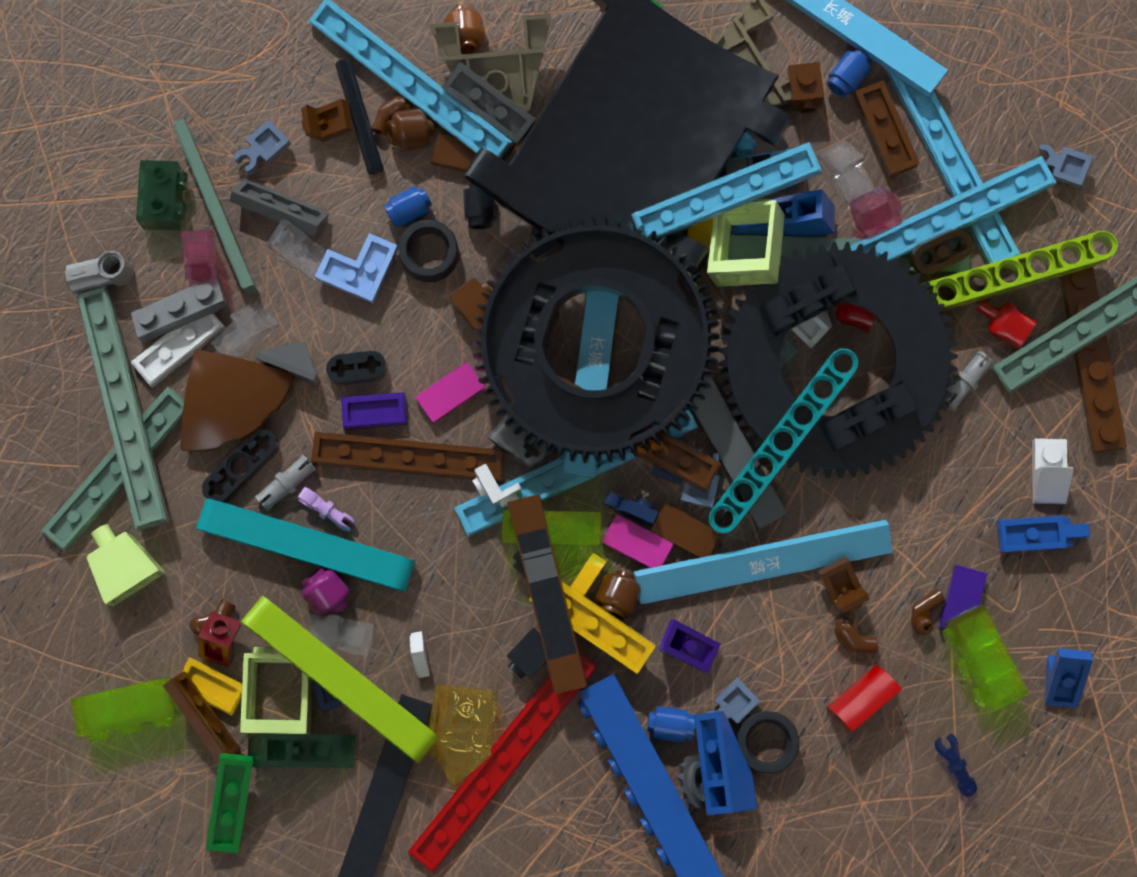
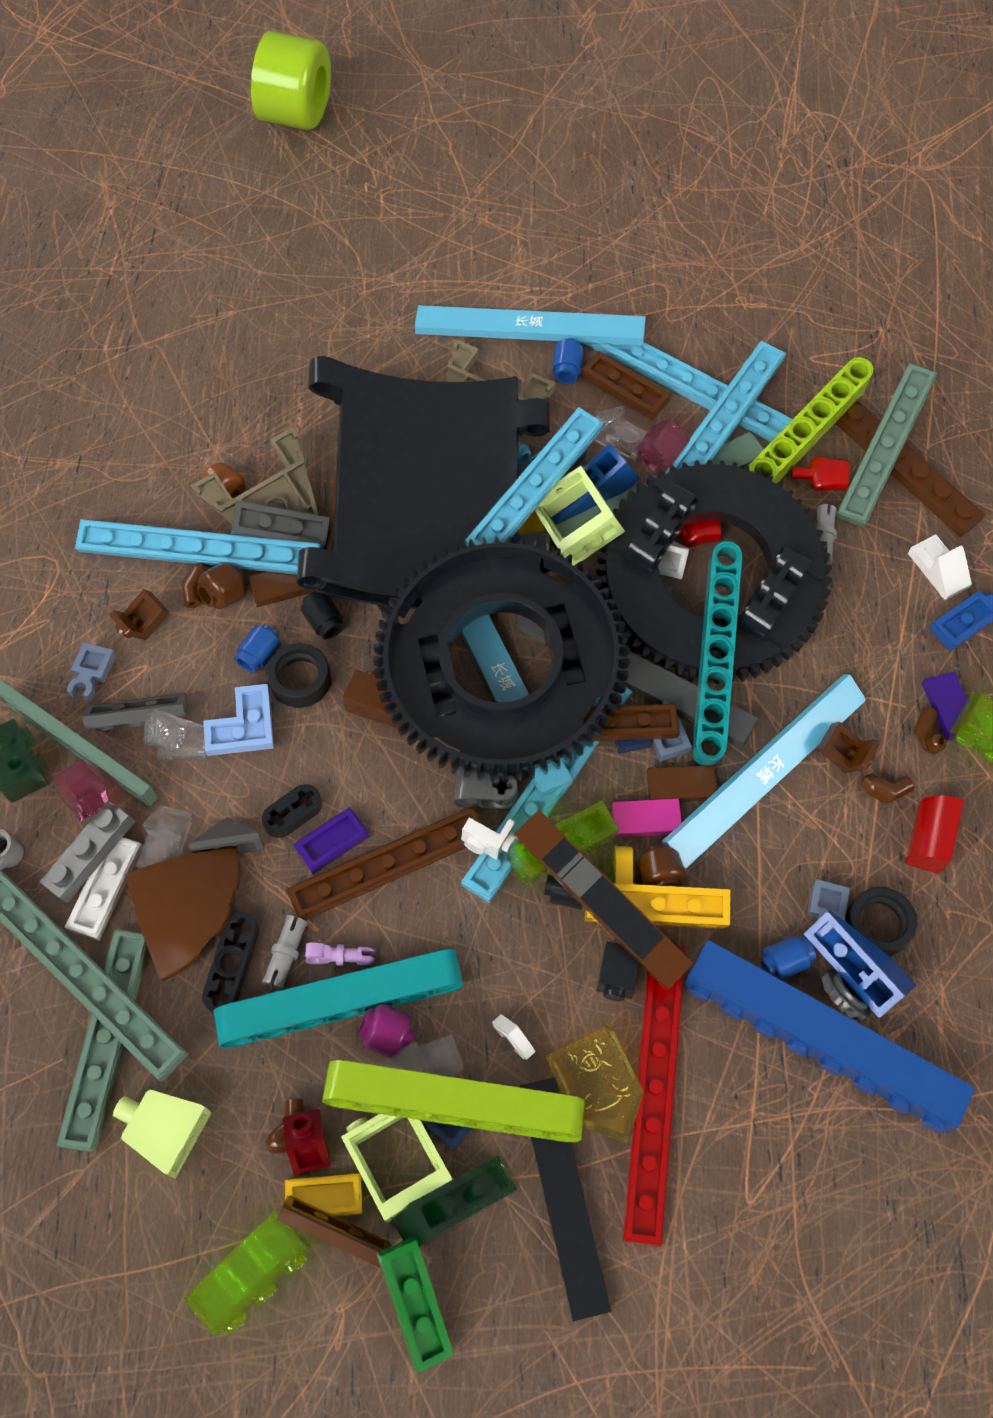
camera: 35 degrees left, 15 degrees down
black axle [335,59,384,175] -> none
dark pink tile [415,362,486,424] -> none
dark blue plate [603,490,658,527] -> none
dark purple slope [658,619,721,673] -> none
reddish brown bracket [787,62,824,114] -> none
dark brown plate [910,229,973,274] -> none
sand blue plate [1039,144,1093,188] -> none

